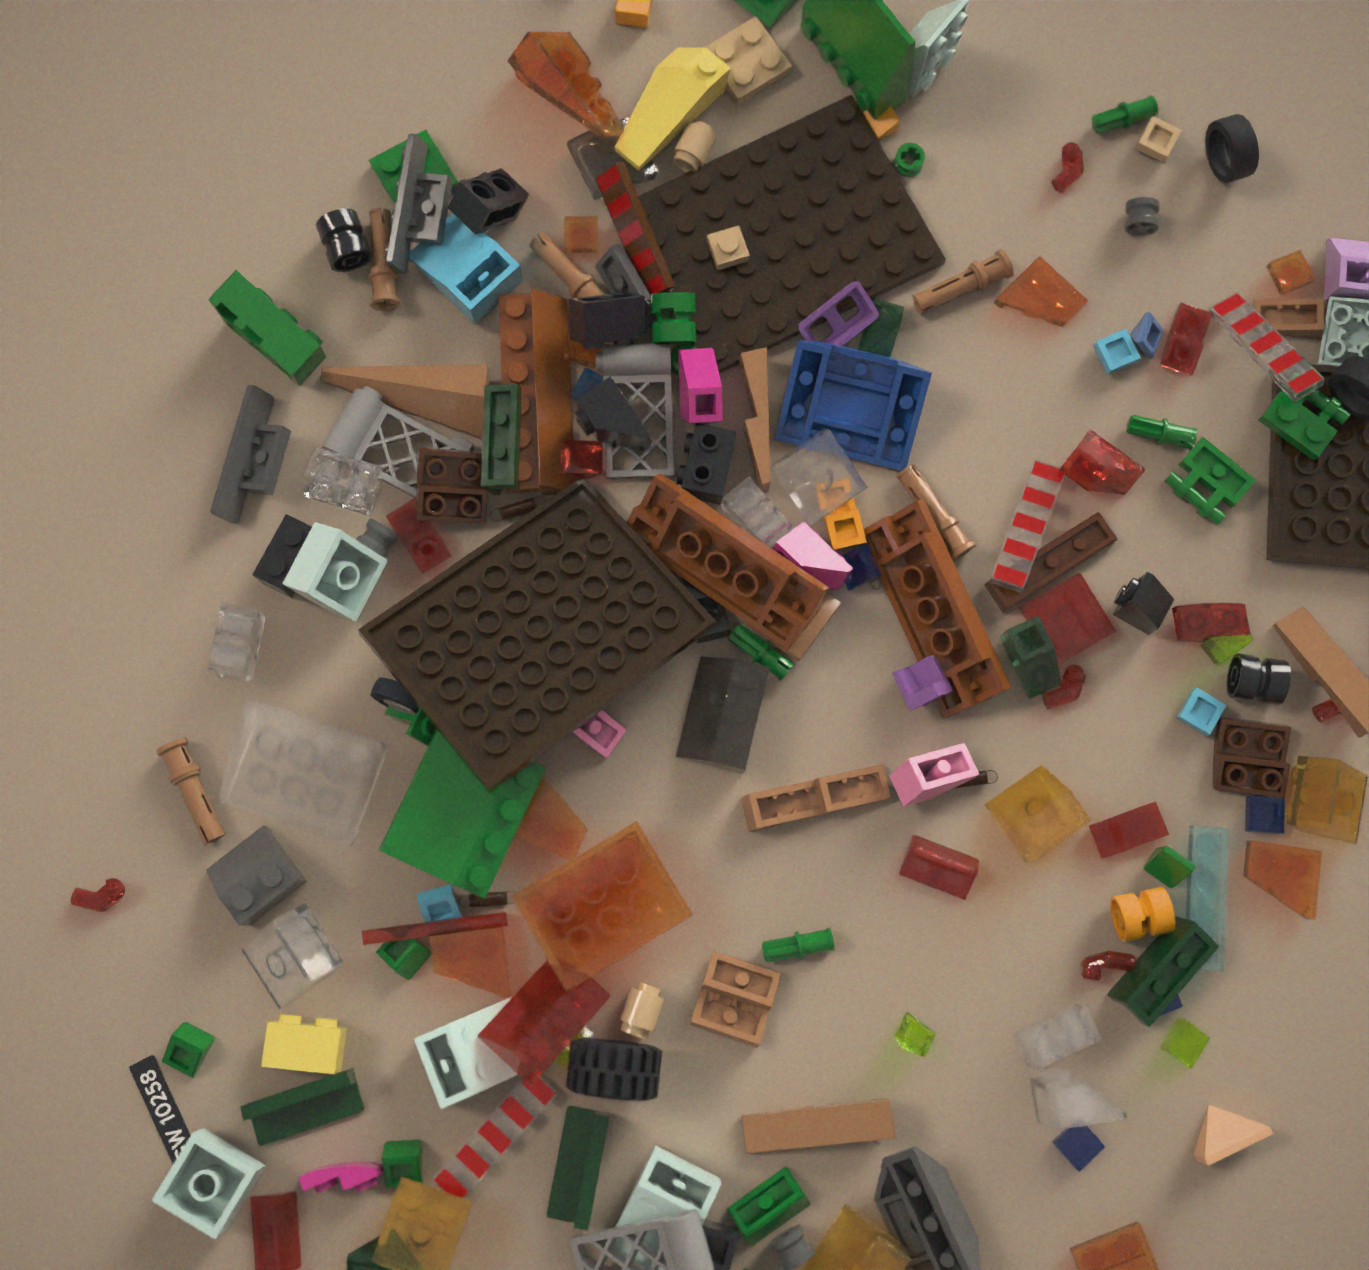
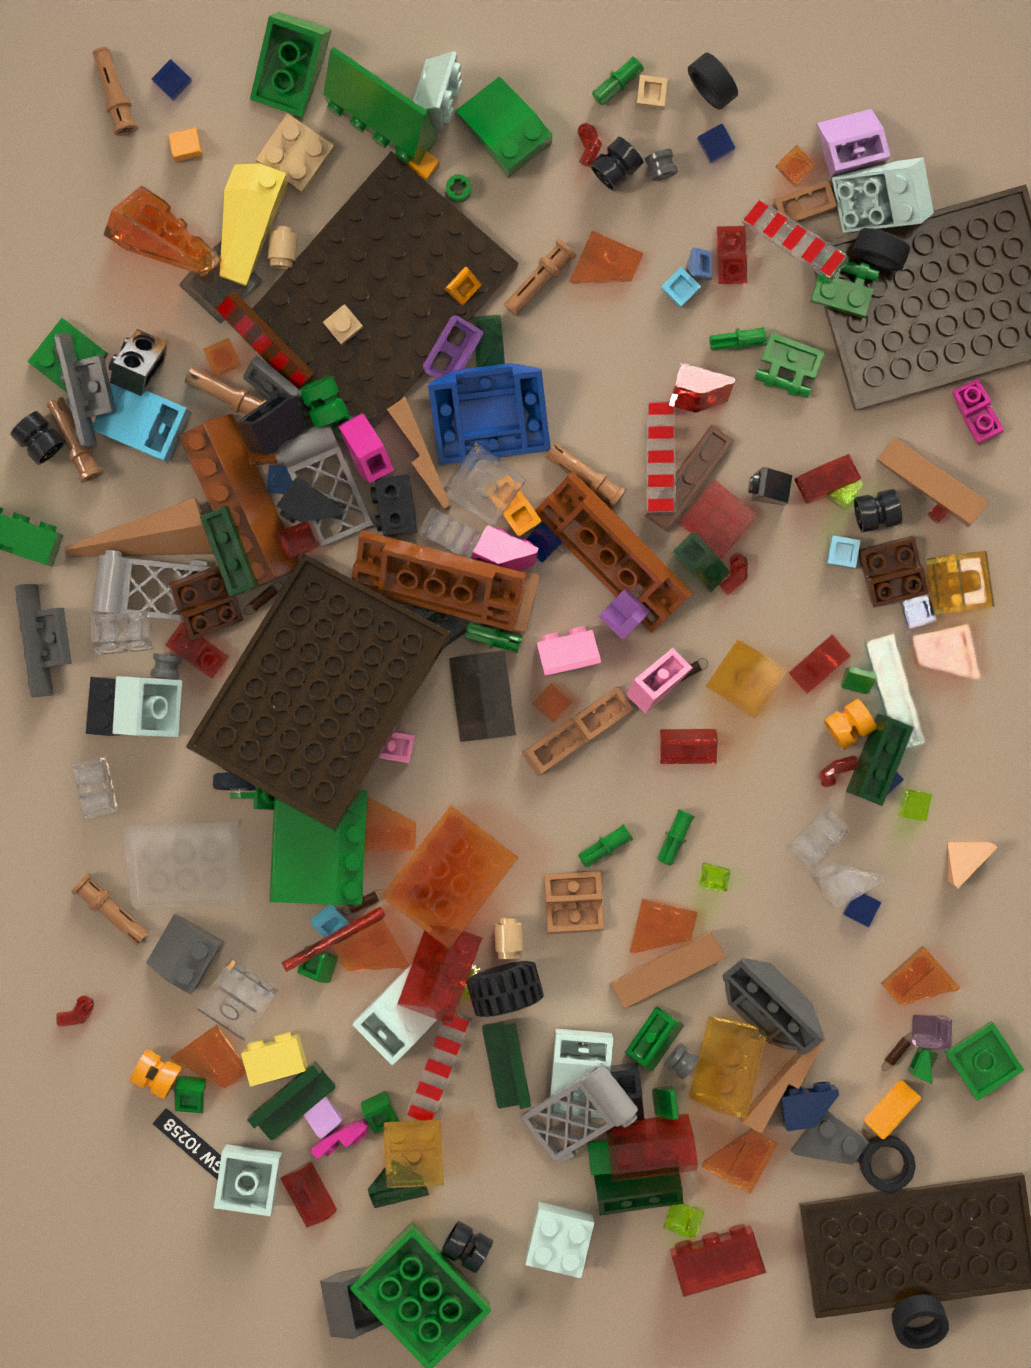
camera: 15 degrees left, 10 degrees up
none -> light orange wheel [129,1049,182,1100]
none -> clear orange wing [171,1024,246,1088]
none -> lavender slope [304,1096,344,1139]
none -> light orange slope [445,267,482,306]
none -> green slope [455,76,552,178]
none -> clear orange plate [532,683,572,722]
none -> bright pink slope [536,626,601,676]
none -> black wheel [590,136,644,192]
none -> clear orange wing [629,898,698,953]
none -> green axle [657,809,695,866]
none -> clear blue tile [697,123,736,164]

